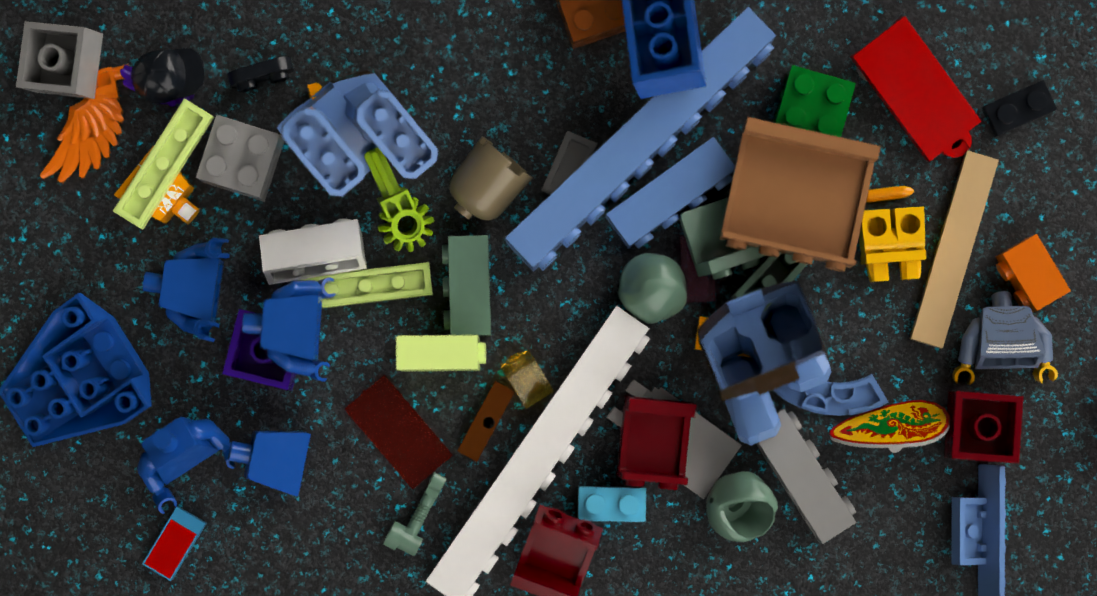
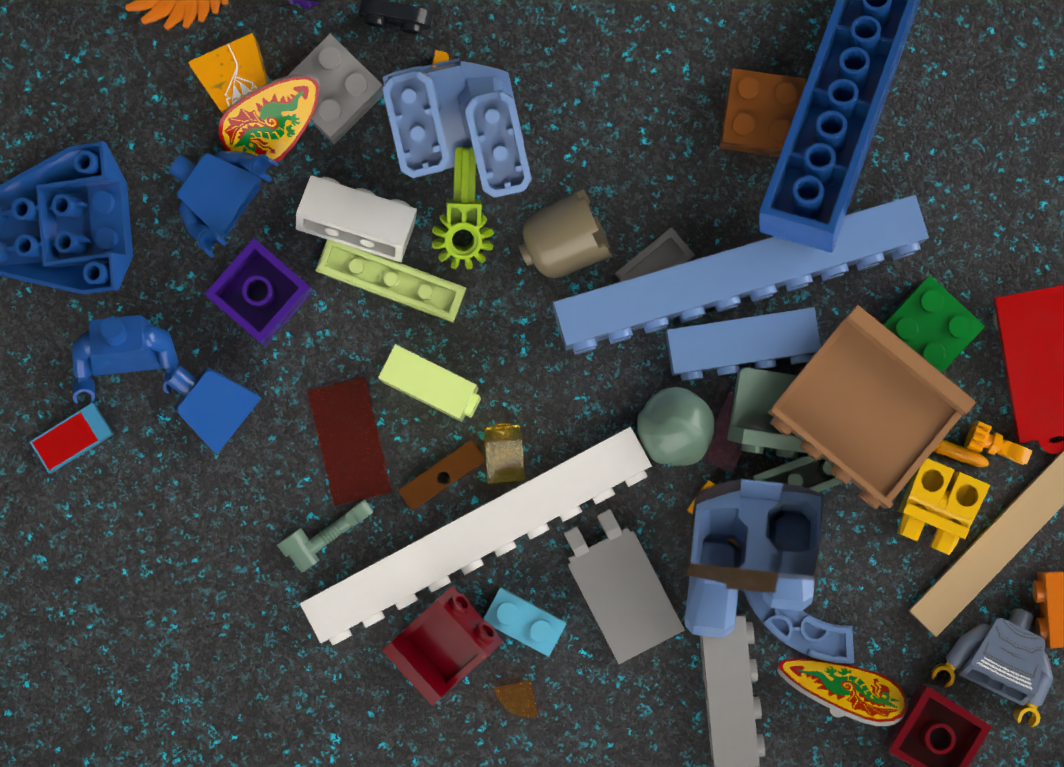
camera: 30 degrees right, 0 degrees up
yellowish green tile [113,98,214,230] -> none
blue torso [242,277,336,382] -> none
sand green brick [442,235,491,337] -> none
dark red panel [616,396,696,490] -> none
sand green piece [706,471,778,542] -> none
none -> shield [218,74,320,162]
none -> clear orange tile [494,679,538,718]
none -> light orange piece [964,420,1032,465]

